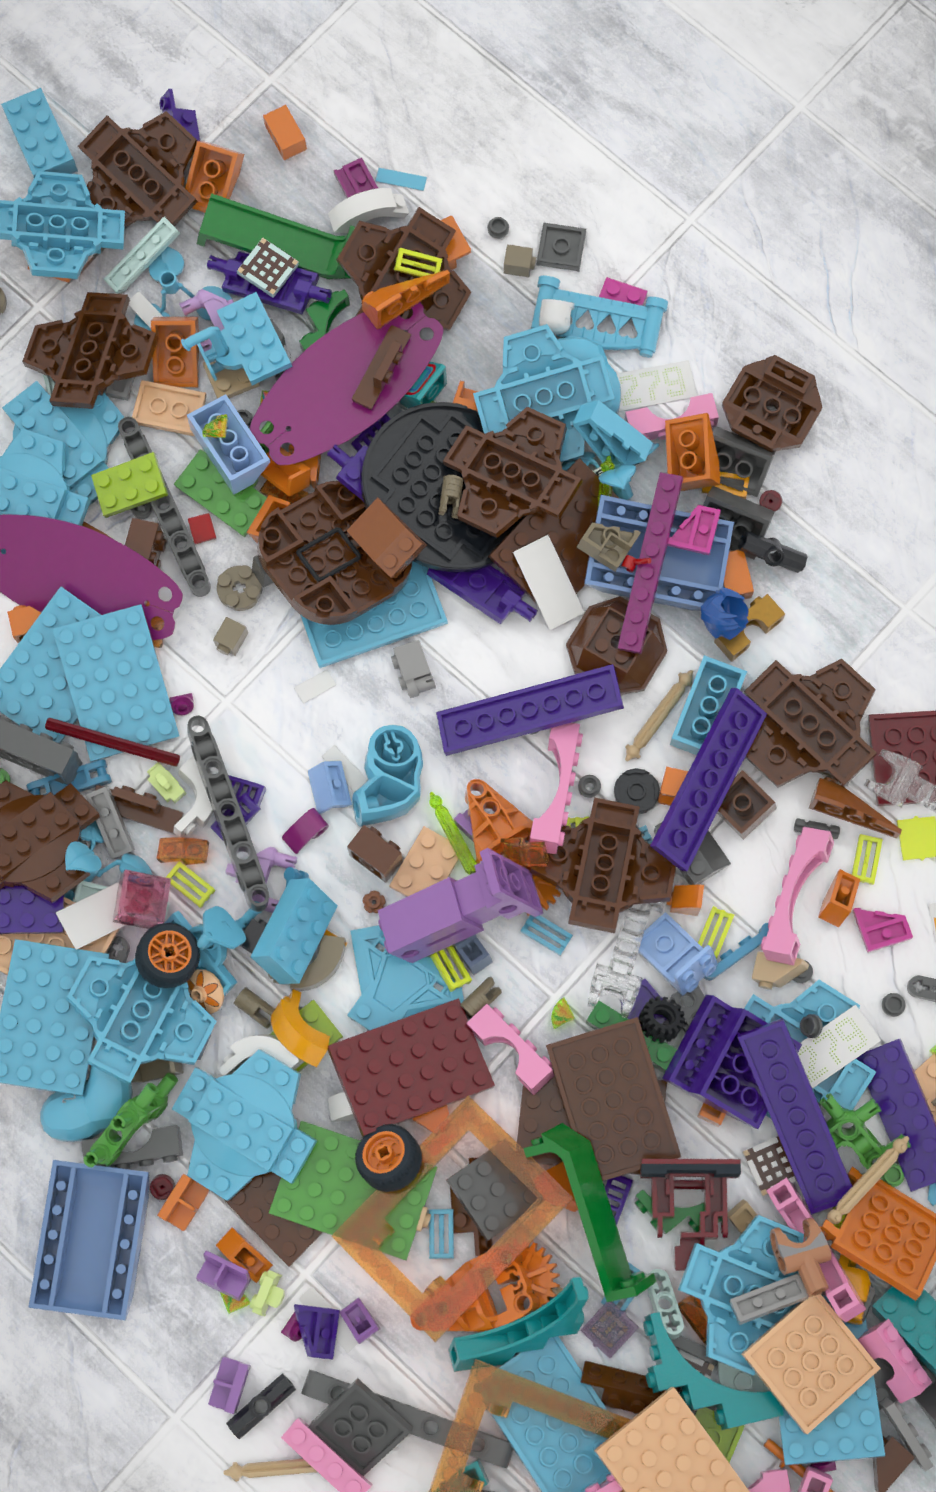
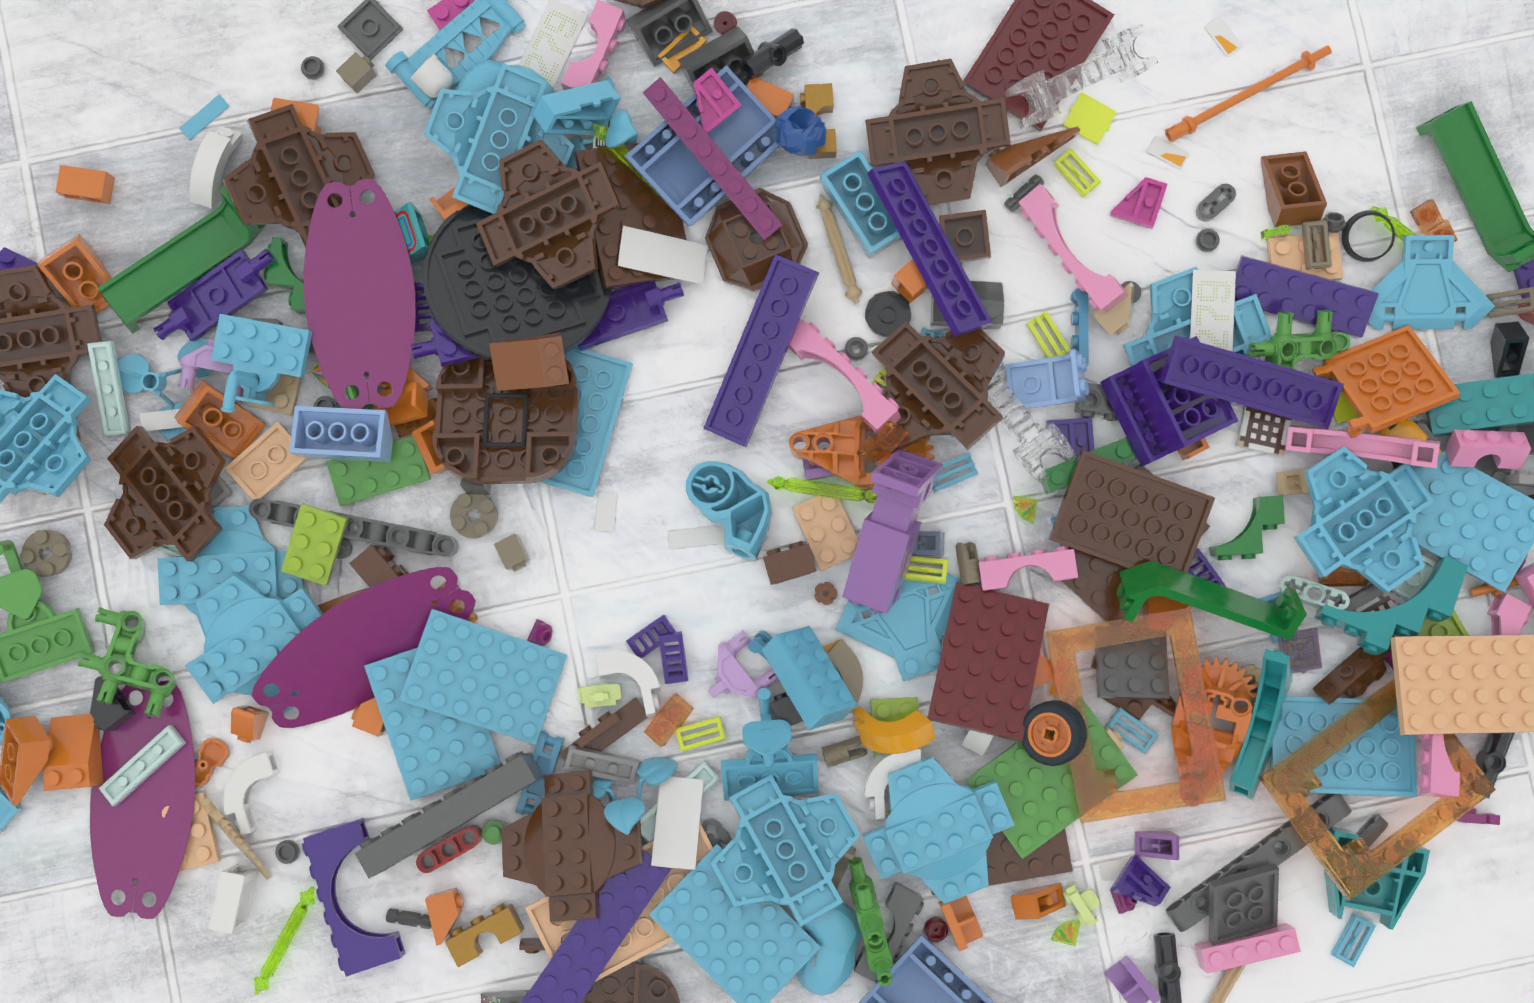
camera: 55 degrees left, 10 degrees up
dark red axle [45,718,180,767] -> none
clear pink brick [112,870,171,929] -> none
wheel [135,923,200,988] -> none
dark grey beam [187,715,269,912] -> none
light nougat dish [187,969,224,1014] -> none
red slope [188,513,217,544] -> none
medium lavender panel [196,1251,251,1301] -> none
clear neon green tile [202,414,228,438] -> none
tile [237,238,299,298] -> none
magenta panel [282,808,329,854] -> none
light blue panel [308,761,352,814] -> none
magenta plate [333,157,378,198] -> none
reddish brown bracket [352,325,411,410] -> none
orange wedge [362,270,450,330] -> none
light grey hinge [391,640,436,699] -> none
neon yellow tile [394,248,442,277] -> none
dark tan hinge [439,475,463,519] -> none
dark tan slope [577,522,641,572] -> none
red hand [621,555,651,573] -> none
black tyre [639,996,685,1043] -> none
dark red container [640,1159,741,1271] -> none
orange slope [665,413,720,492] -> none
orange slope [666,884,704,916] -> none
light grey plate [729,1273,809,1325] -> none
light nougat plate [741,1294,880,1434] -> none
nougat connector [770,1218,831,1296] -> none
dark grey plate [800,1014,822,1038] -> none
orange slope [818,869,860,928] -> none
tan wheel [827,1136,909,1224] -> none

